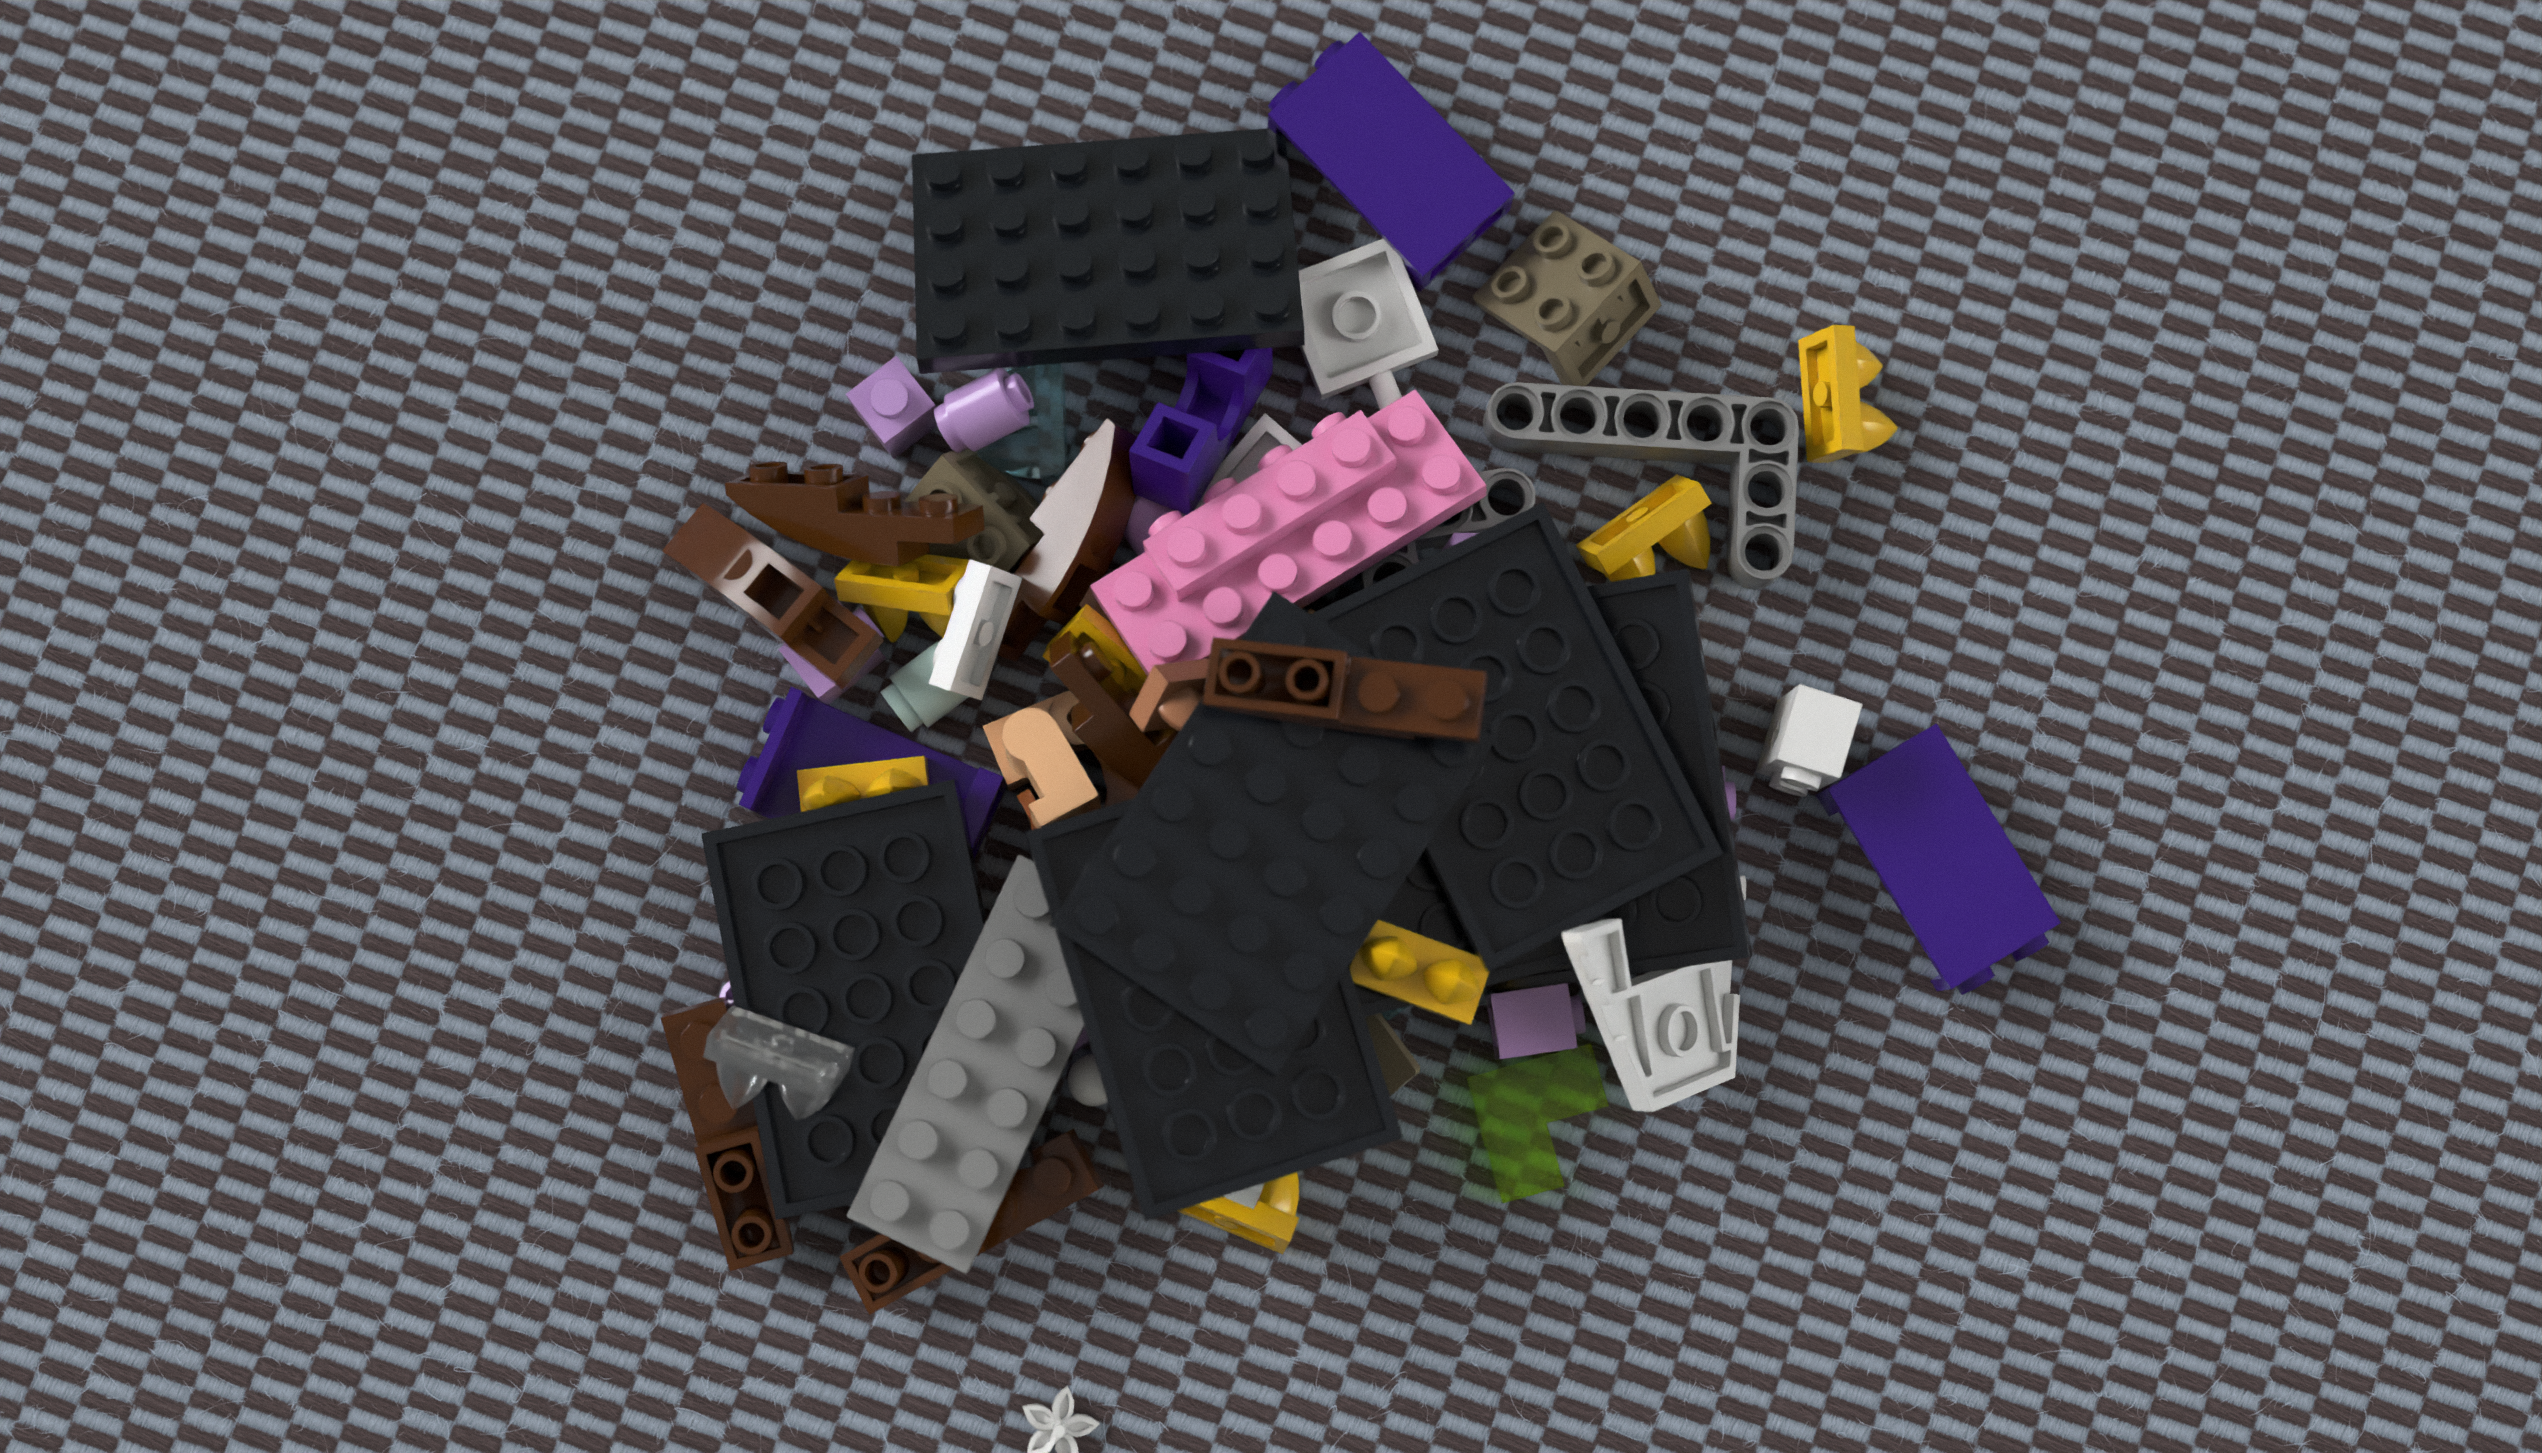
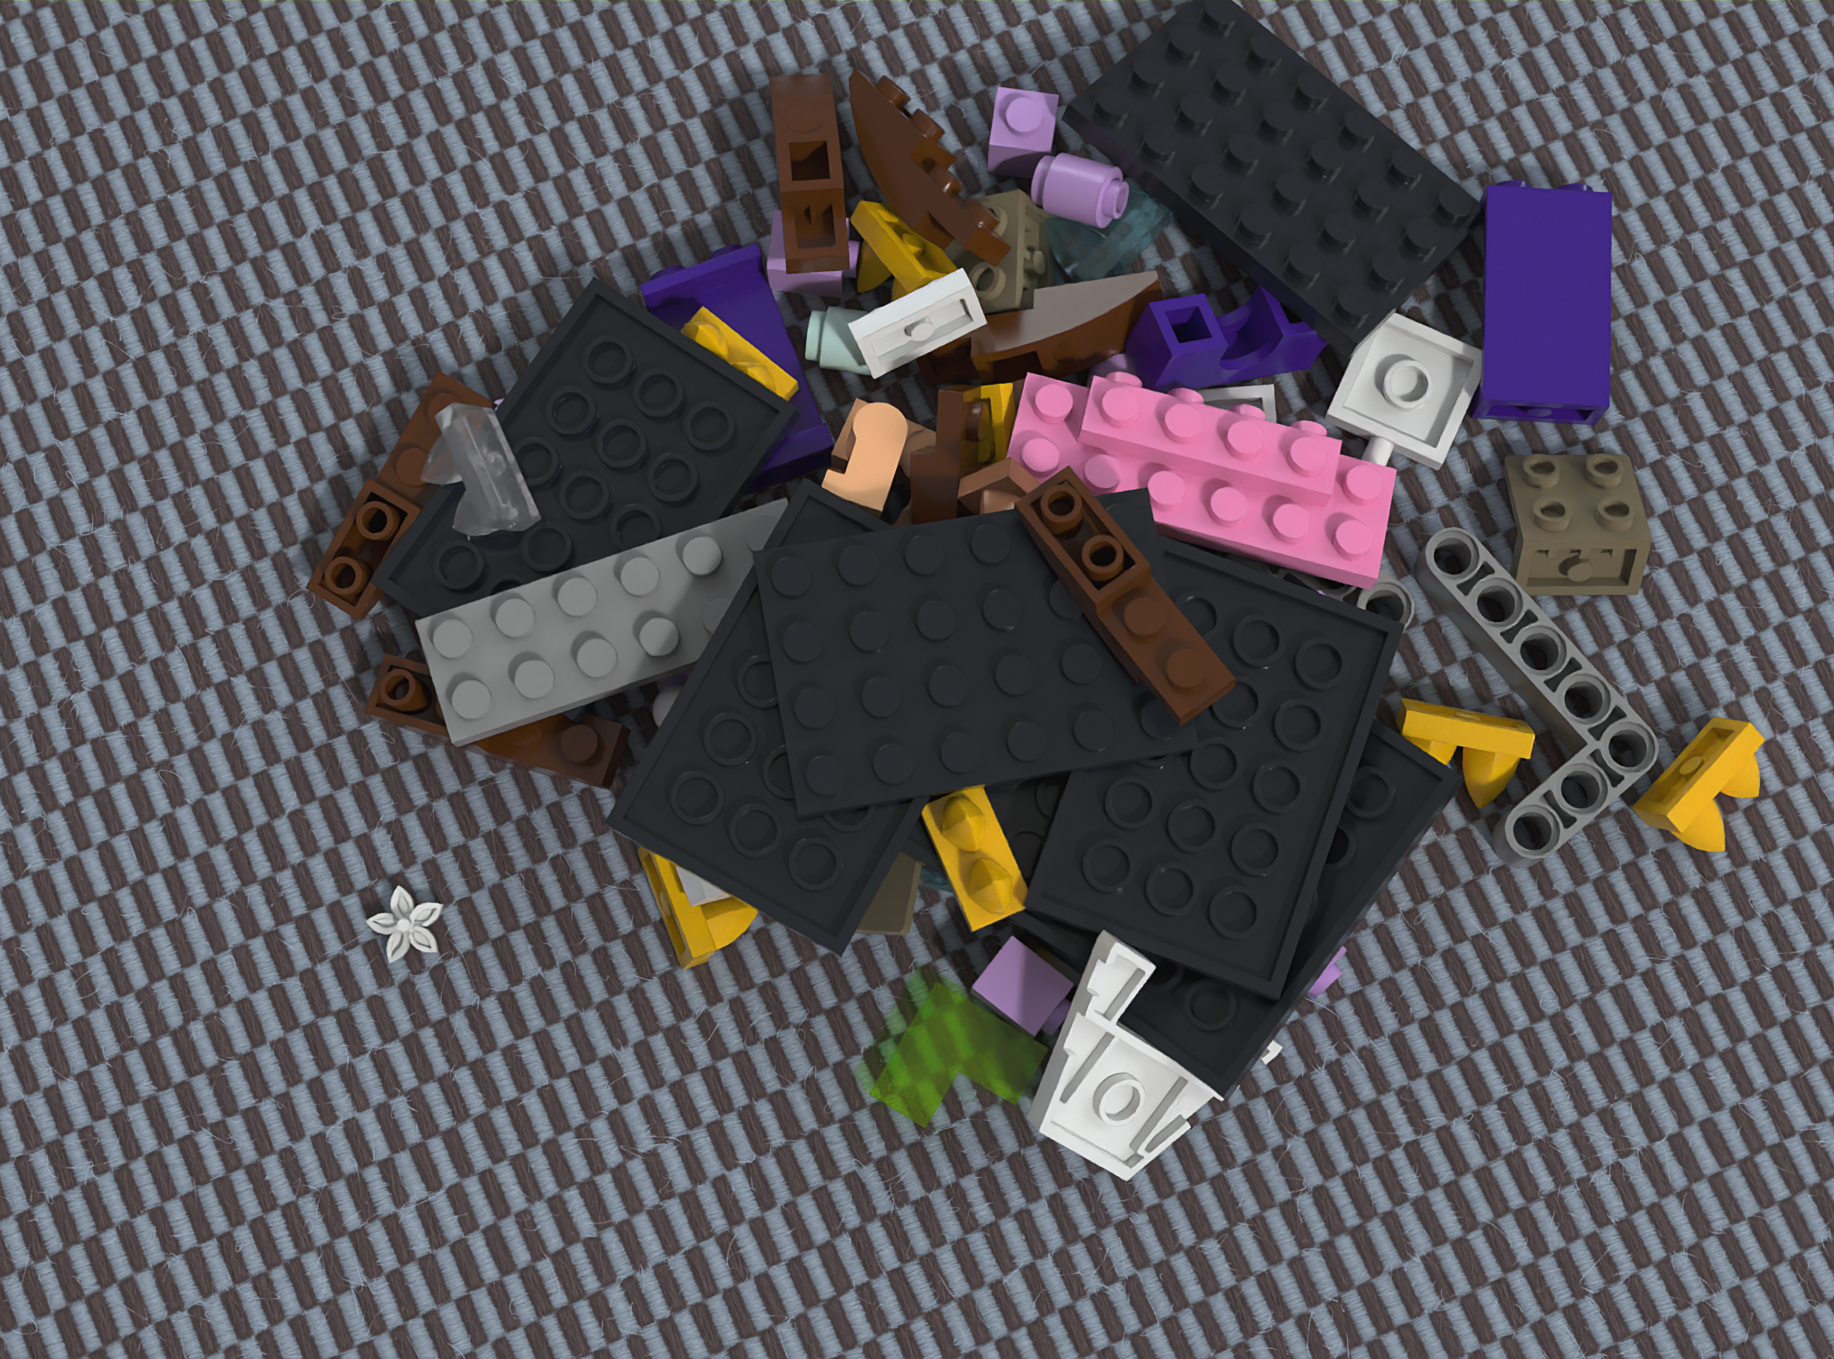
camera: 50 degrees right, 5 degrees down
white brick [1756,684,1863,797] -> none
dark purple panel [1816,723,2061,995] -> none

